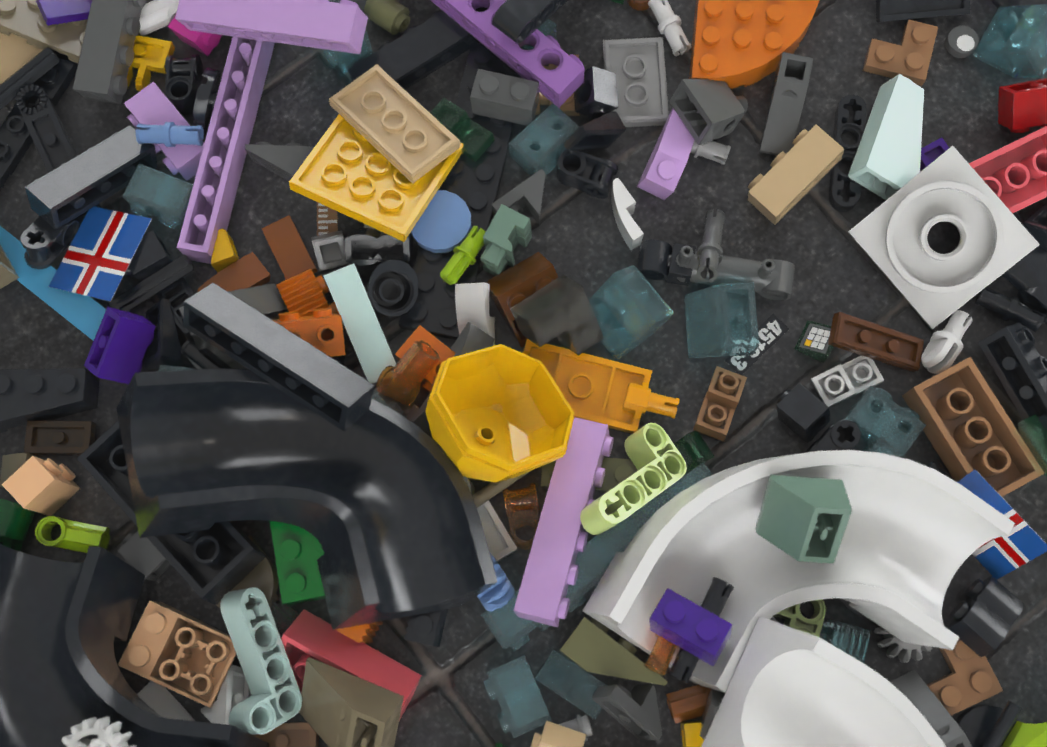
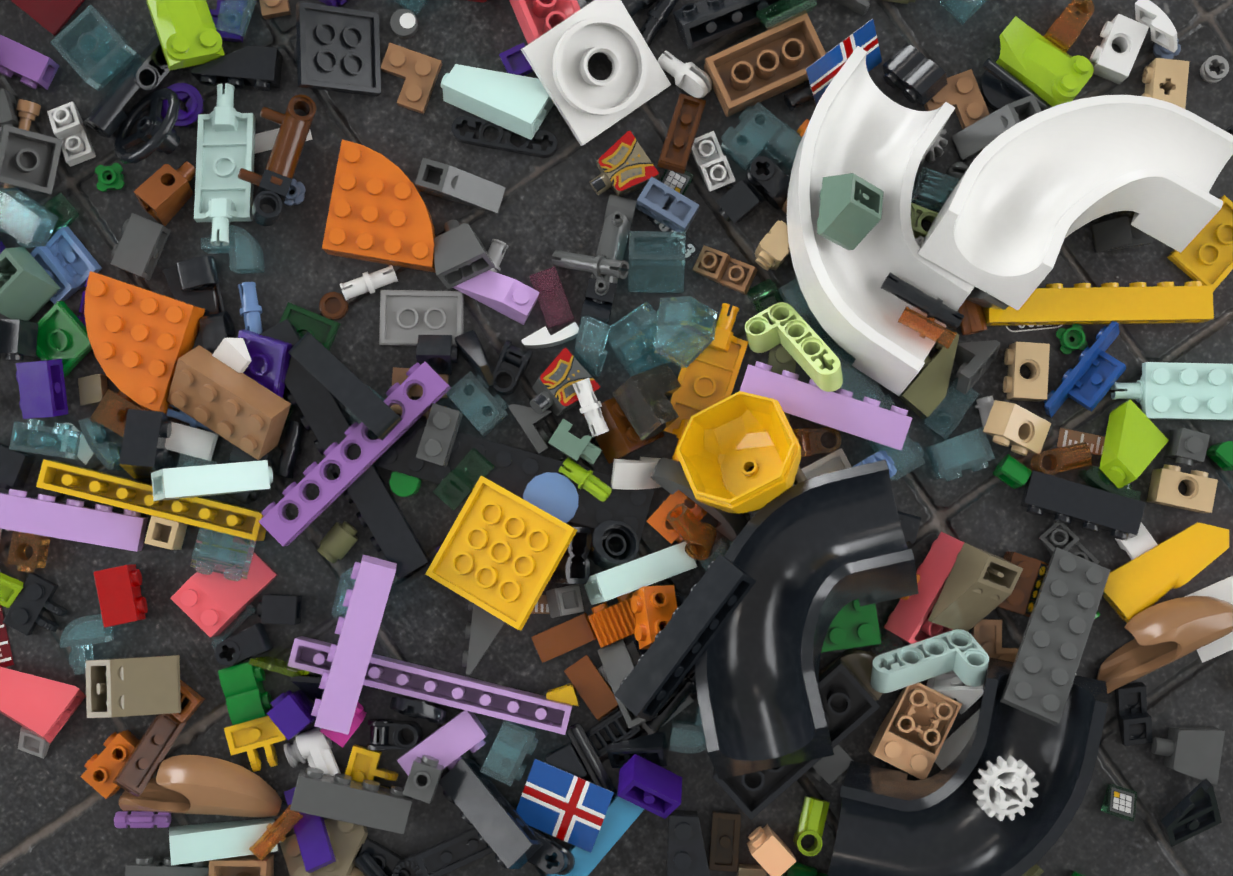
camera: 90 degrees left, 10 degrees up
medium blue pin [136,122,204,147] -> none
tan tile [329,64,460,184] -> none
dark purple brick [649,588,733,667] -> none
tan brick [748,124,844,225] -> none
none -> green brick [390,471,422,497]
none -> dark grey brick [402,755,444,804]
none -> clear pink plate [529,266,574,329]
none -> torso [530,348,601,416]
none -> white pin [572,378,609,437]
none -> clear light blue slope [574,316,611,377]
none -> torso [590,130,659,197]
none -> sand blue brick [636,176,699,236]
none -> clear light blue slope [654,296,717,368]
none -> tan brick [754,220,790,271]

